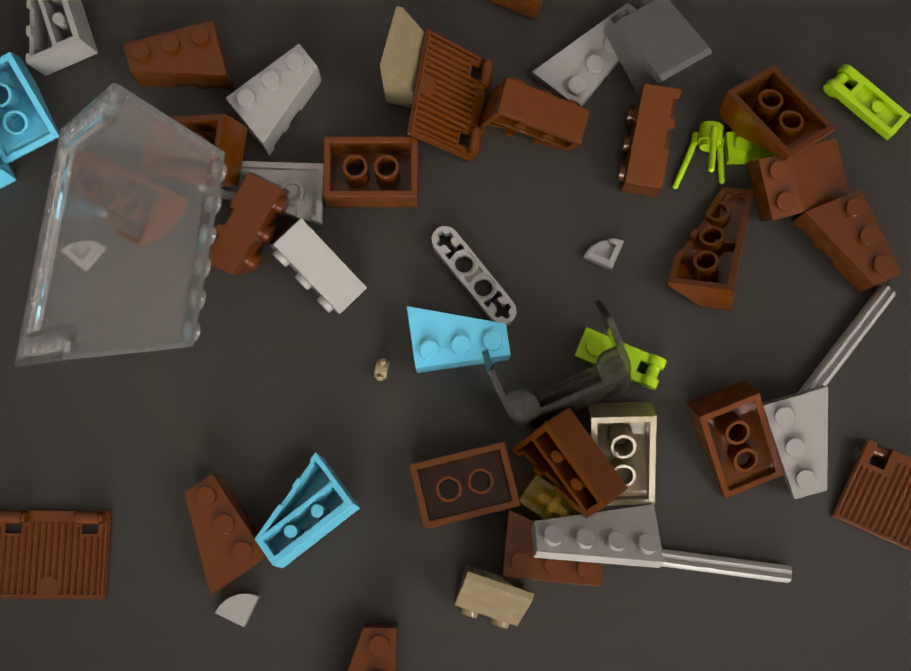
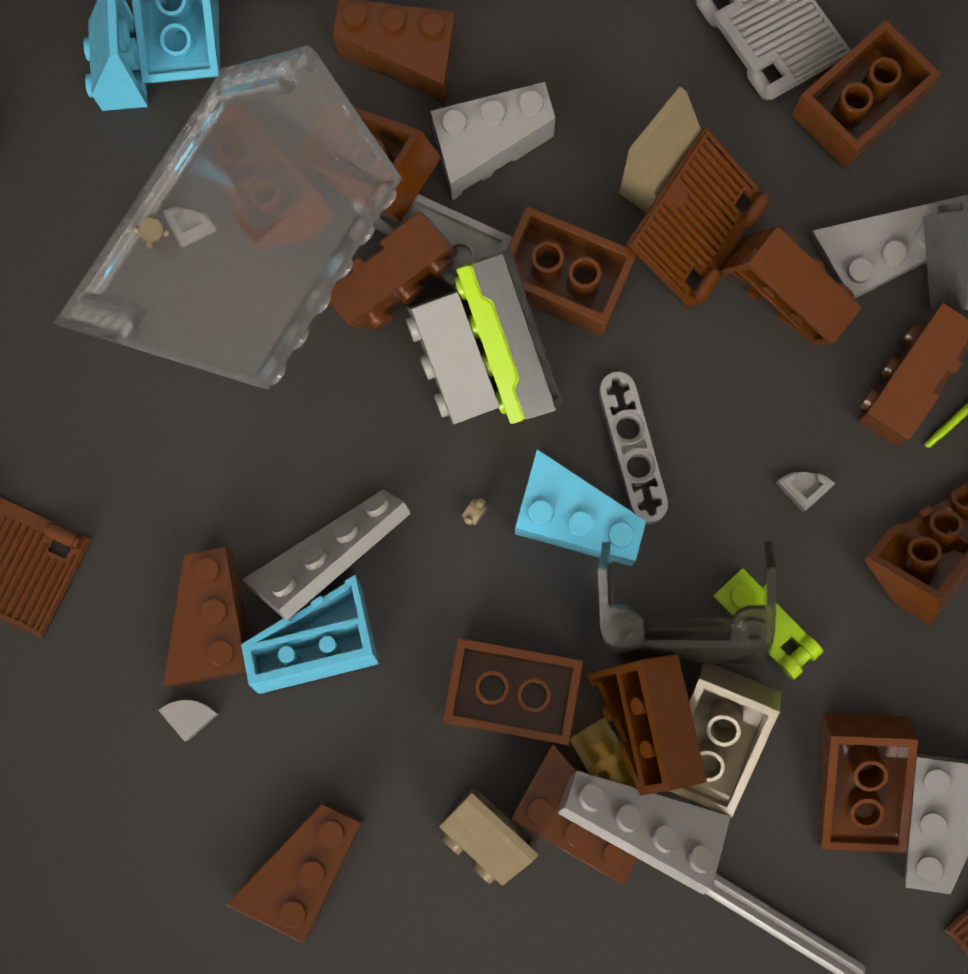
camera: 30 degrees right, 0 degrees up
none -> dark tan piece [134,213,170,249]
none -> light grey wing [242,489,411,621]
none -> piece [455,249,562,424]

